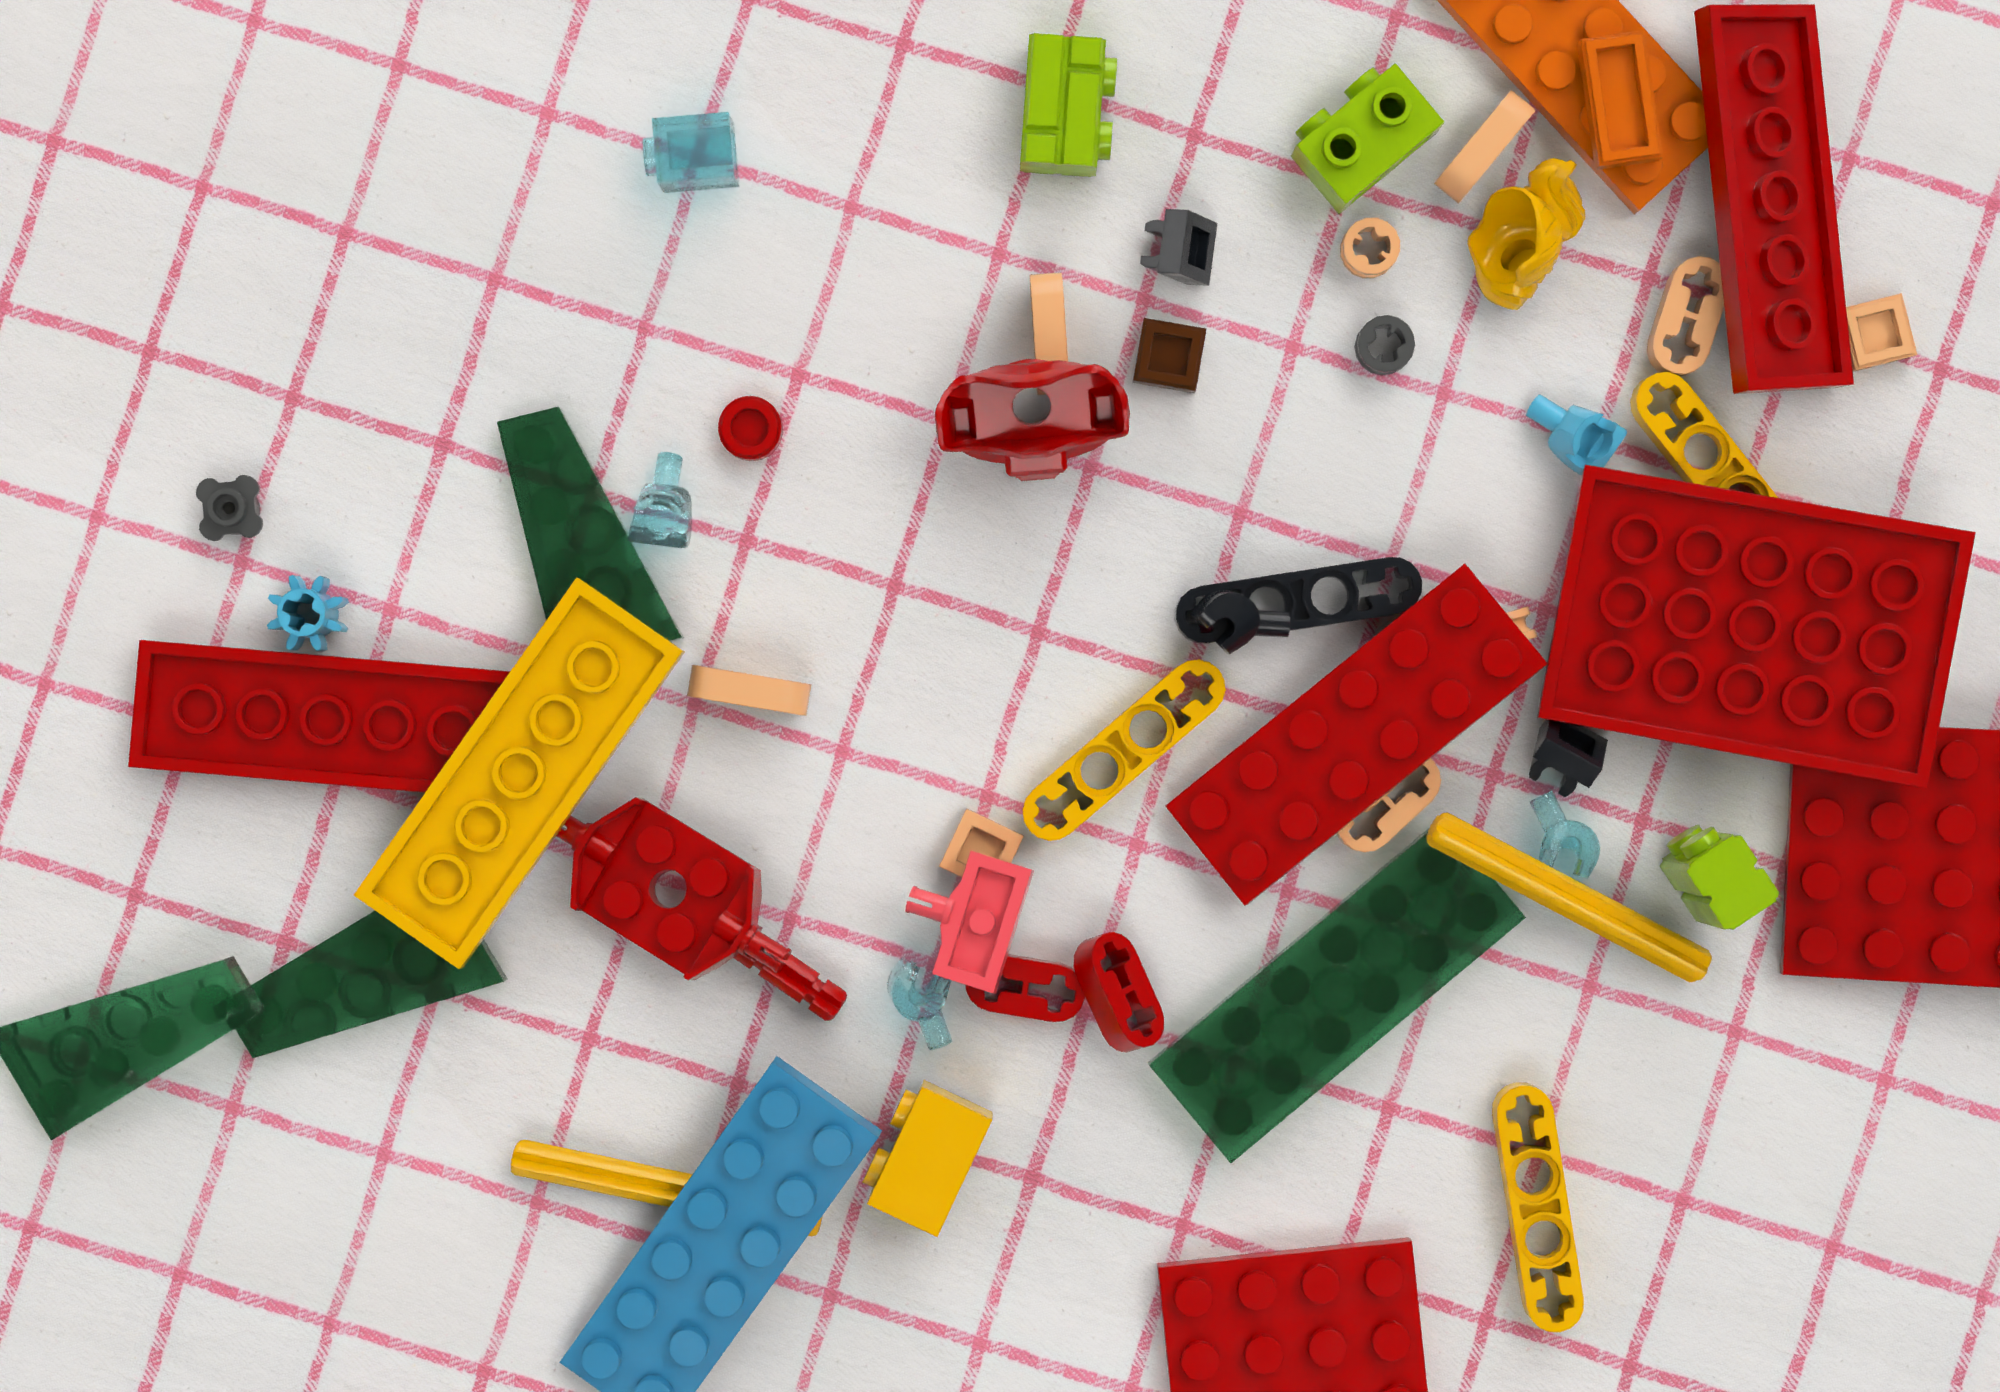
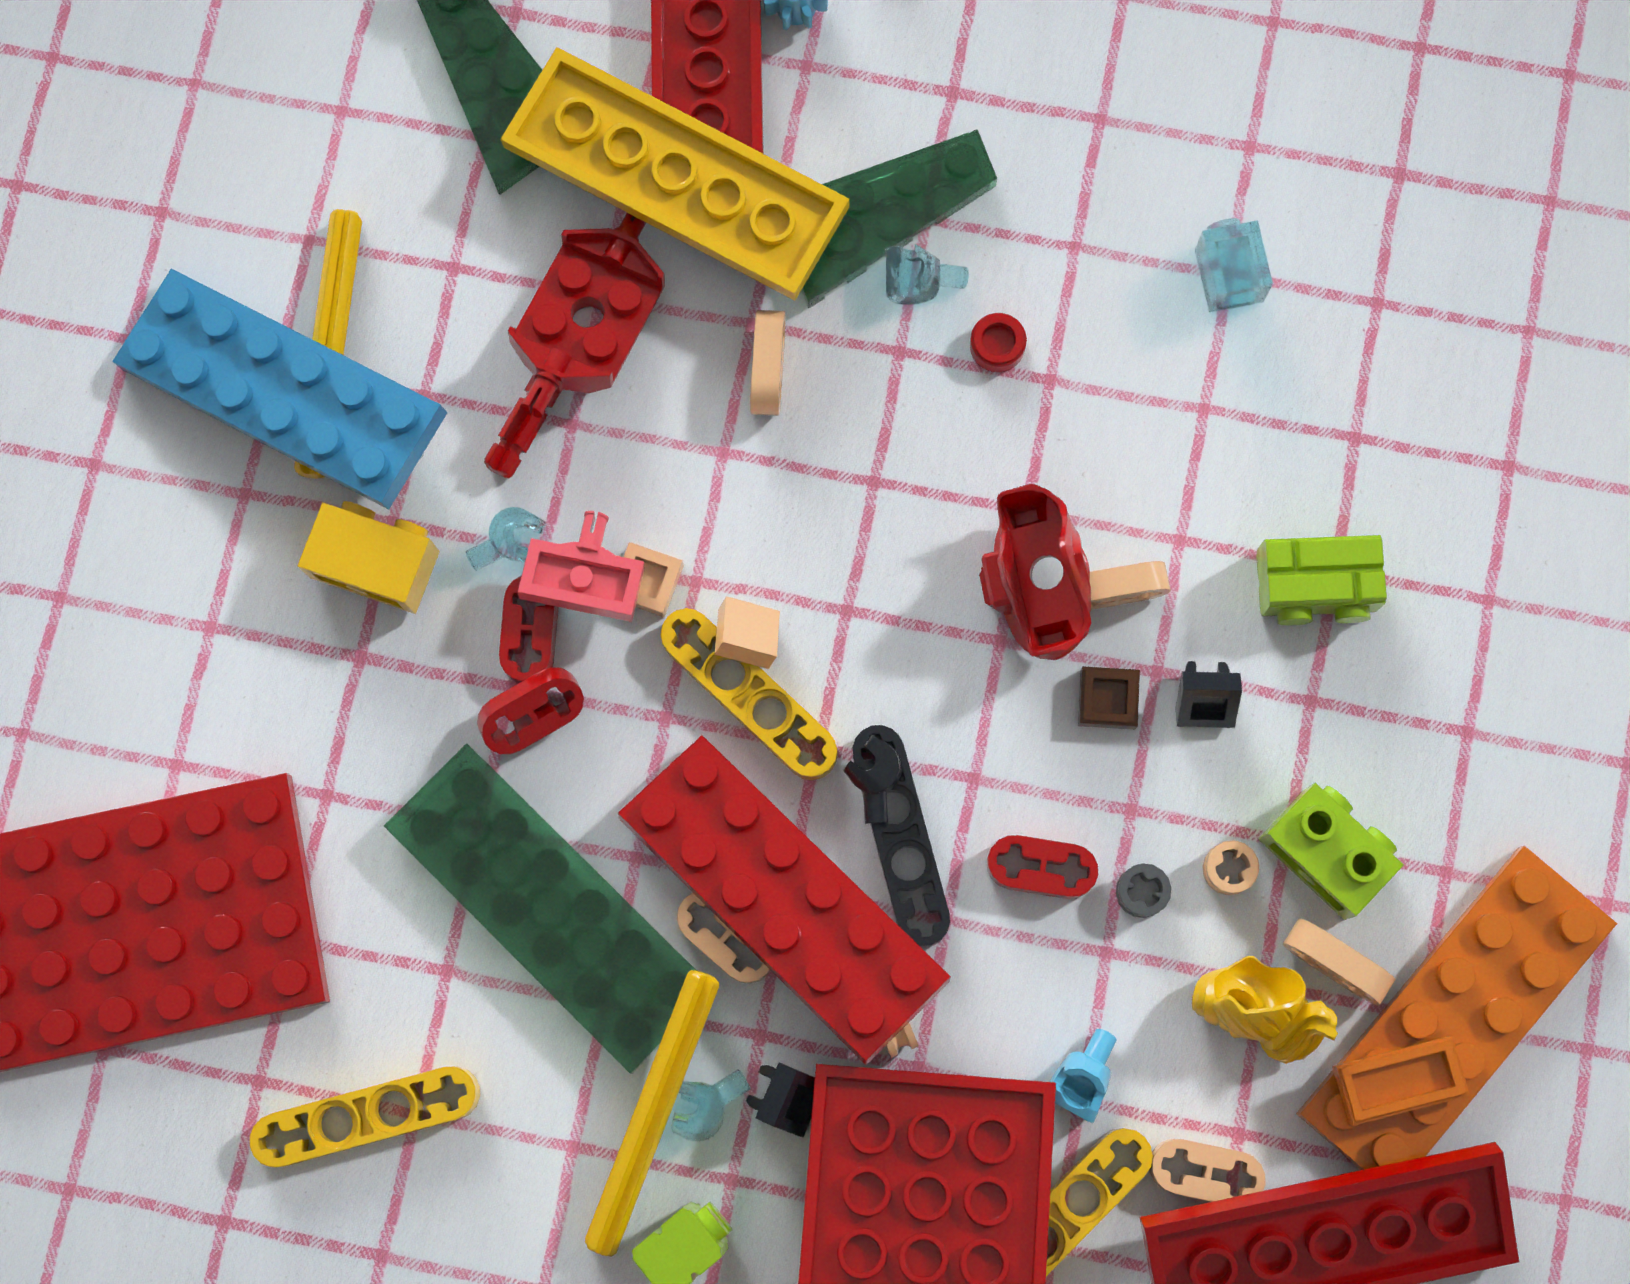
camera: 85 degrees right, 10 degrees down
none -> light nougat tile [715,596,780,669]
none -> red beam [987,835,1099,899]

